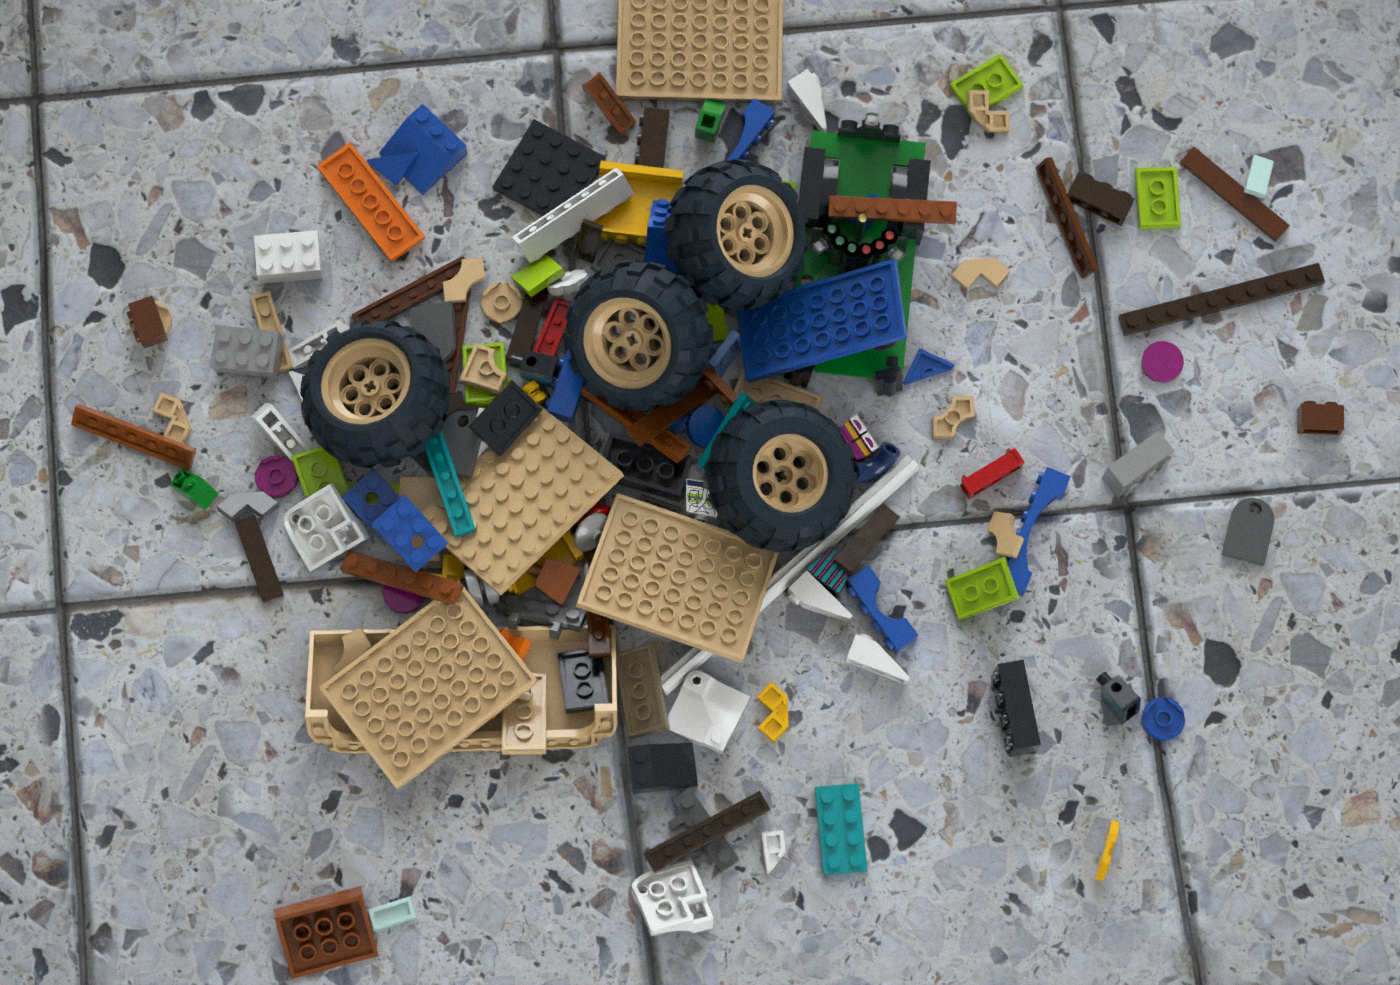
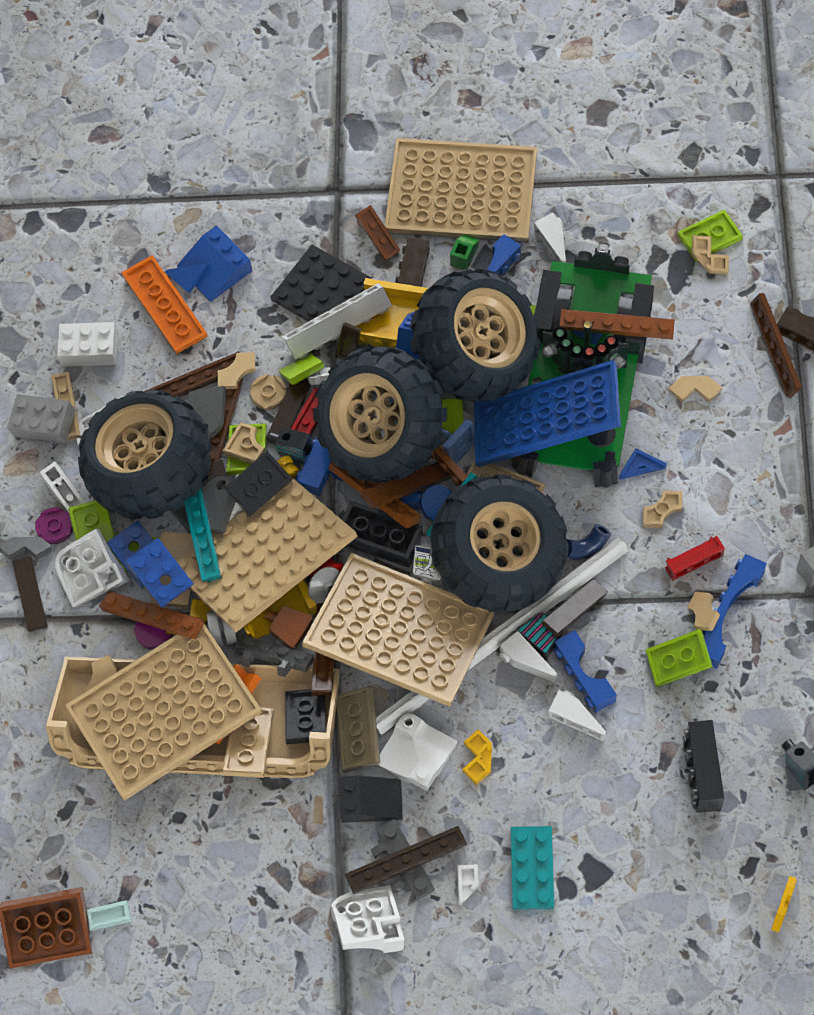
camera: 15 degrees right, 10 degrees down
hips [839,414,879,462] -> none

